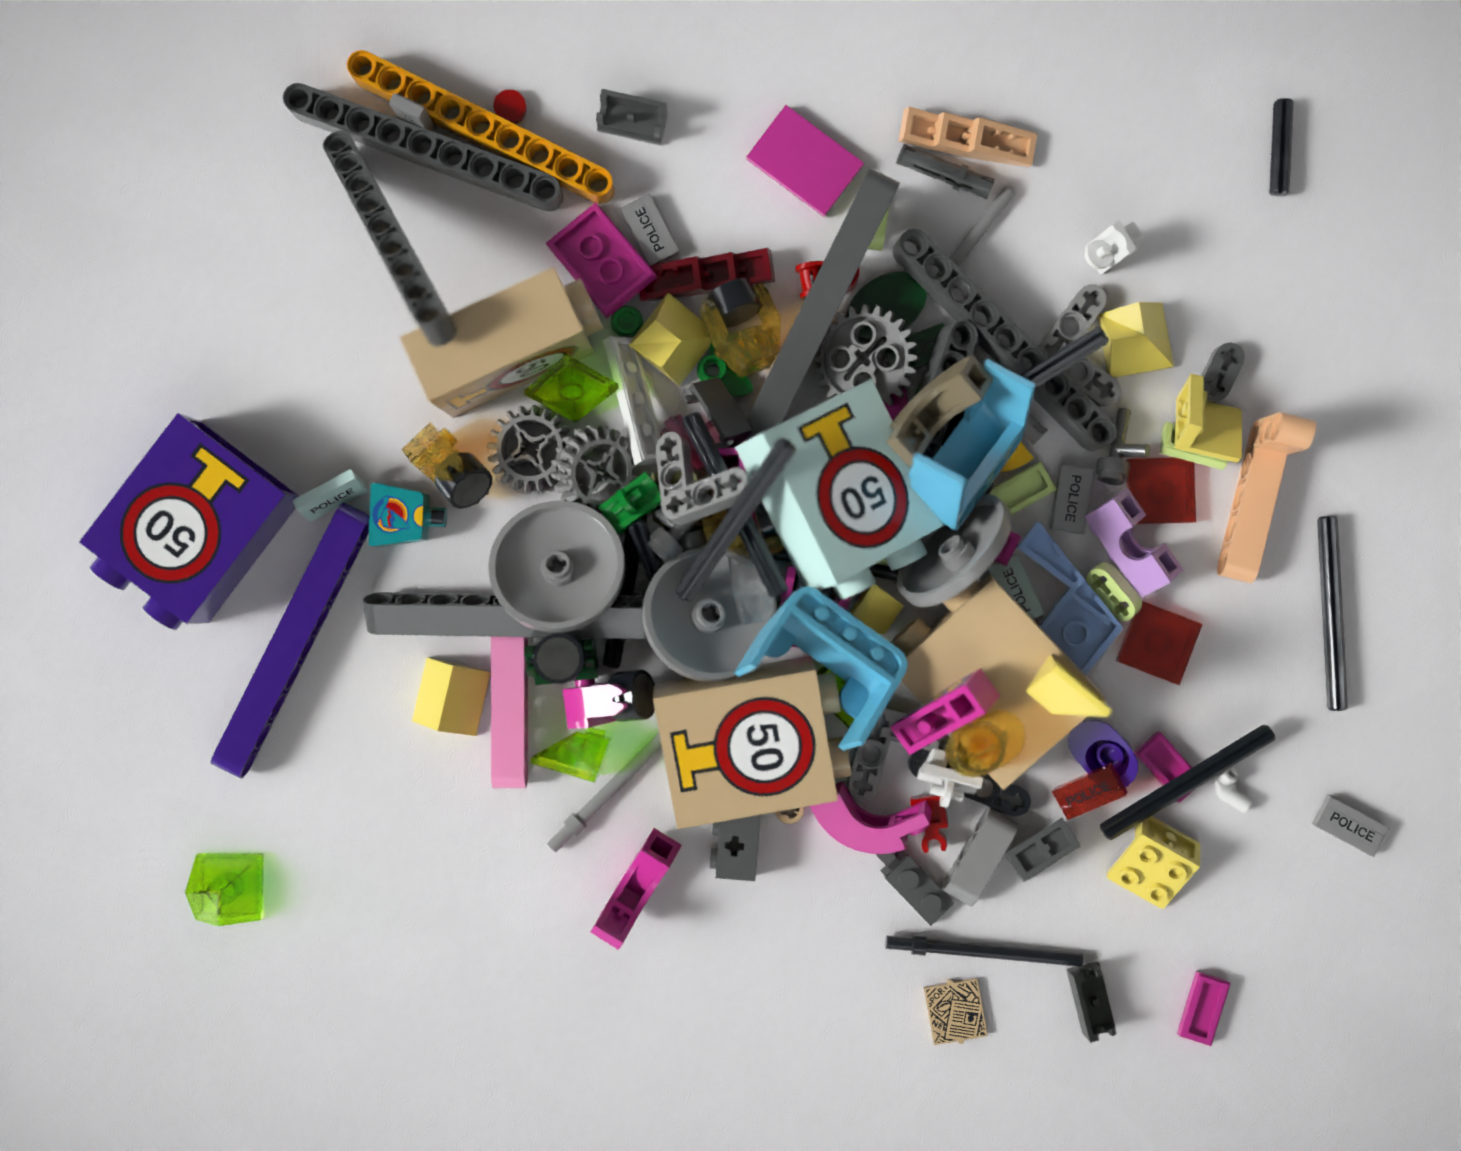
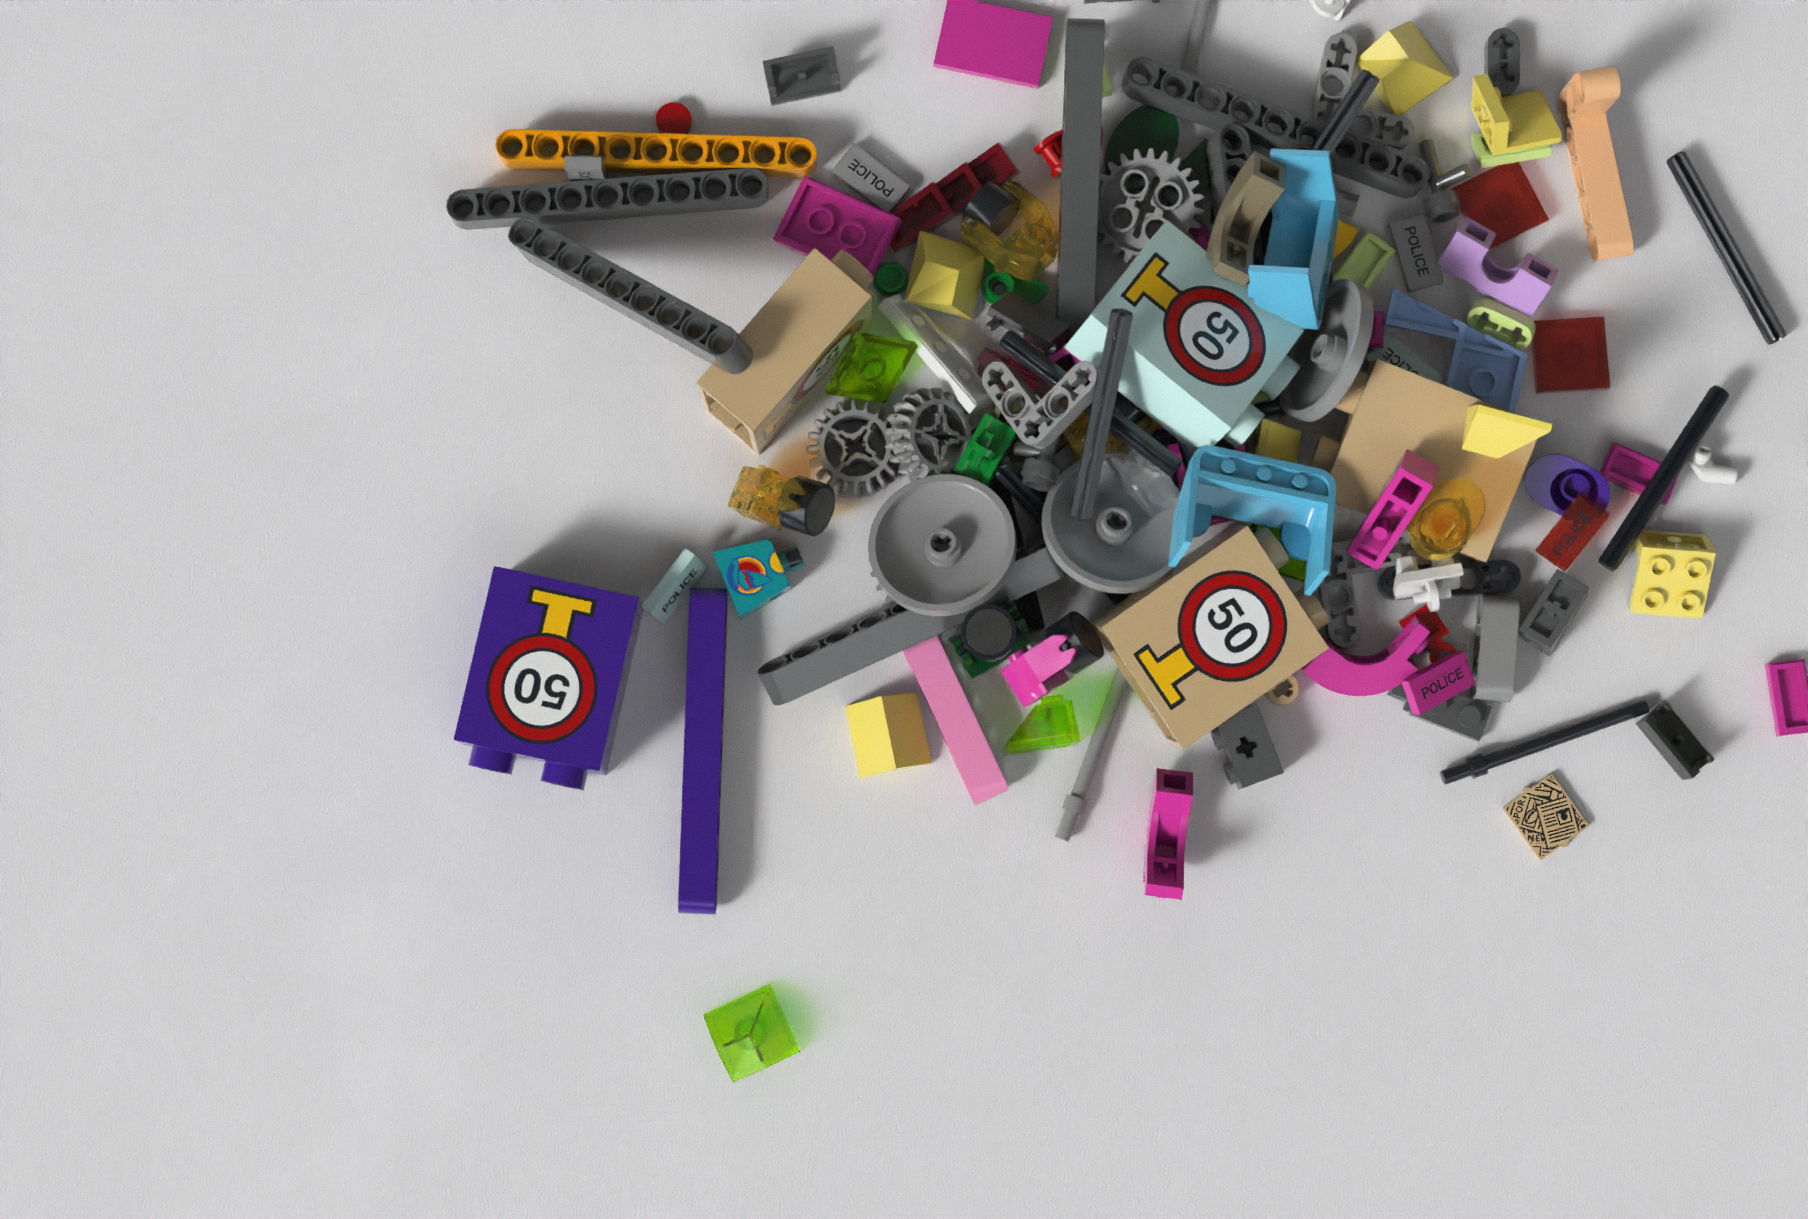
camera: 30 degrees left, 5 degrees down
none -> dark pink tile [1401,650,1475,715]

